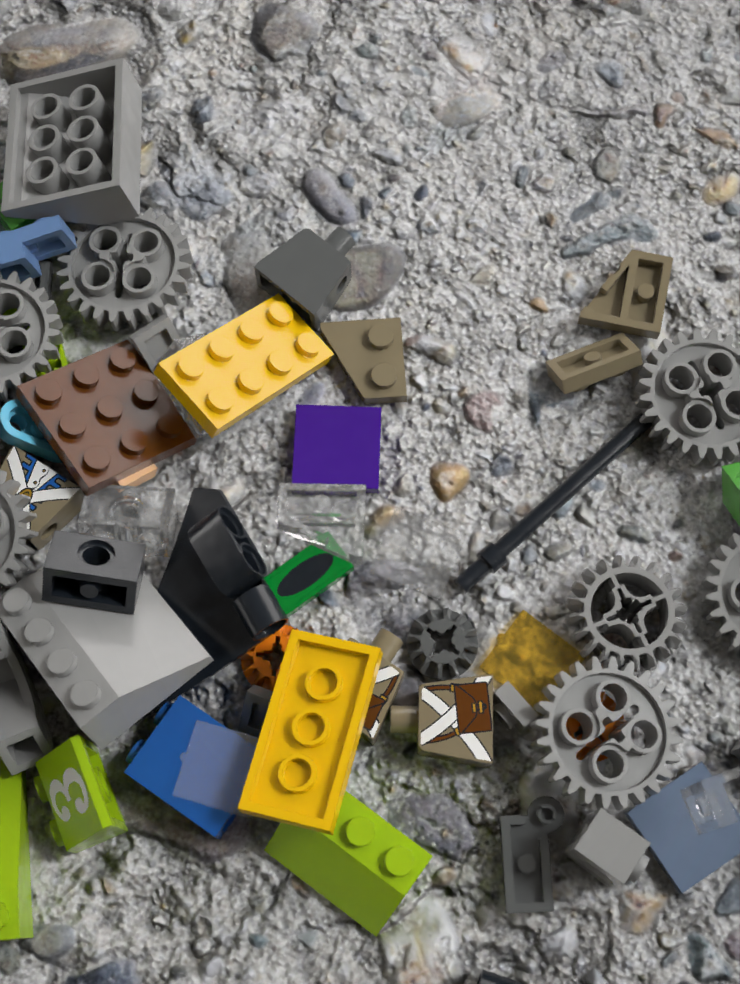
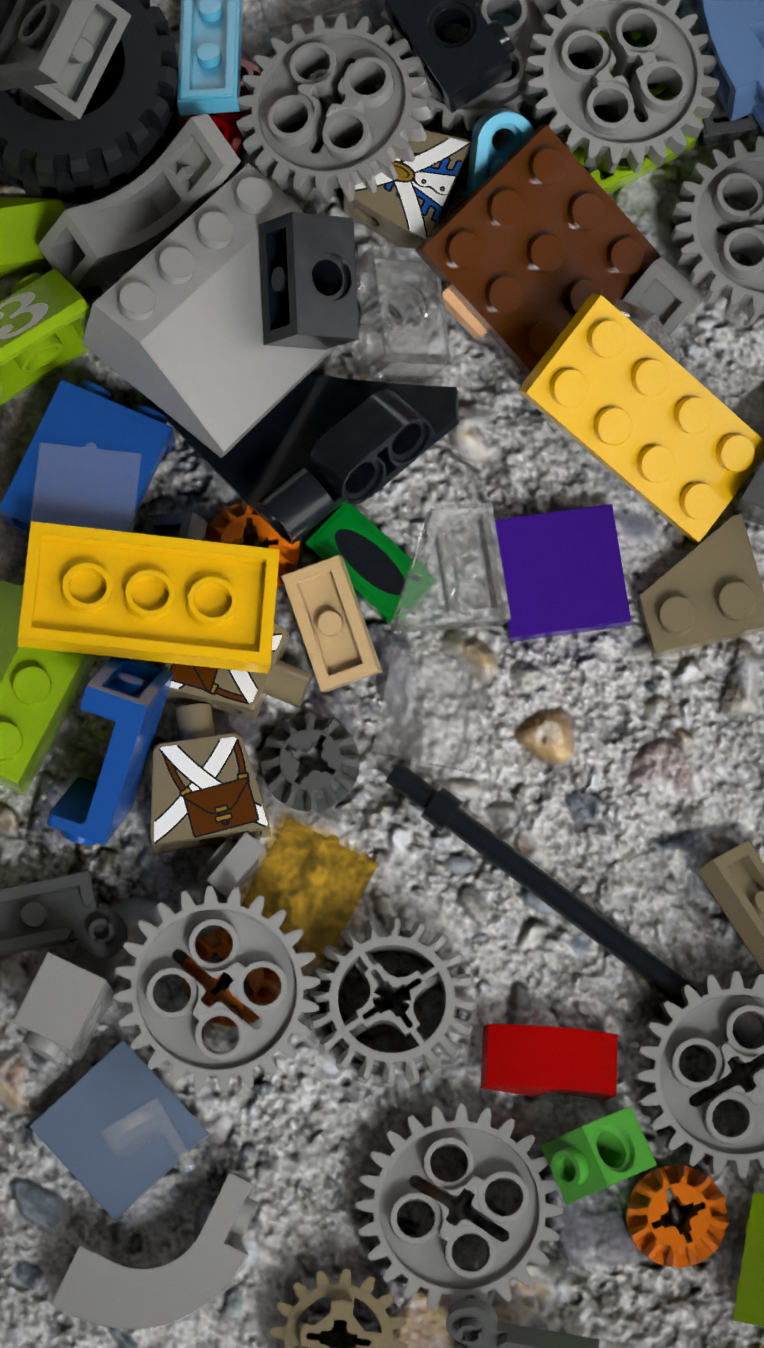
camera: 75 degrees right, 5 degrees up
none -> blue panel [46,657,174,845]
none -> tan plate [281,555,382,693]
none -> red slope [480,1024,618,1101]

